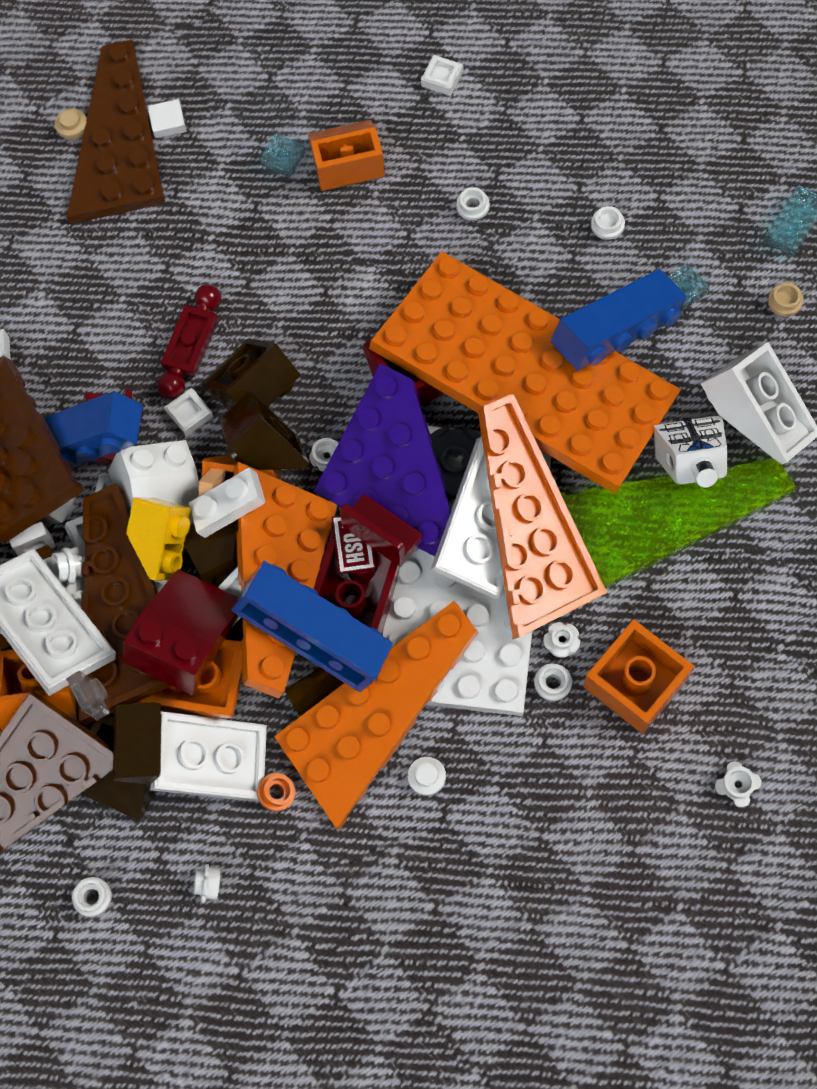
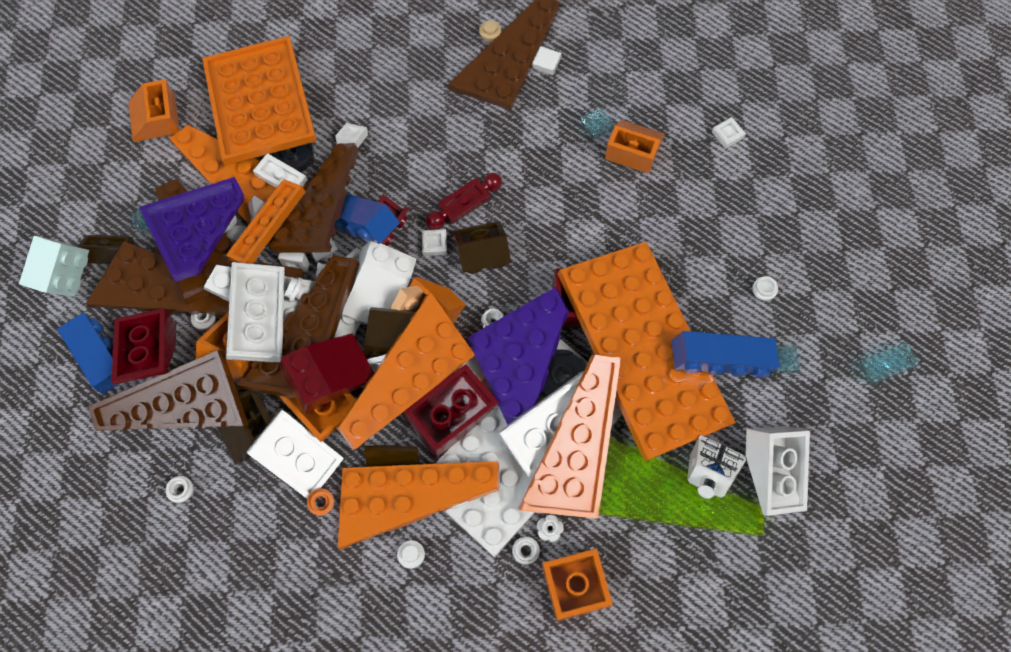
camera: 30 degrees right, 0 degrees up
clear plate [66,670,110,720] -> none
dark brown slope [113,702,161,785] -> none
yellow slope [126,497,191,581] -> none
white plate [189,468,266,538] -> none
white plate [193,864,220,903] -> none
dark brown slope [220,390,309,470] -> none
blue brick [231,560,393,692] -> none
sticker [331,516,376,574] -> none
dark red panel [340,494,423,567] -> none
white plate [456,187,490,221] -> none
tan plate [768,283,803,317] -> none

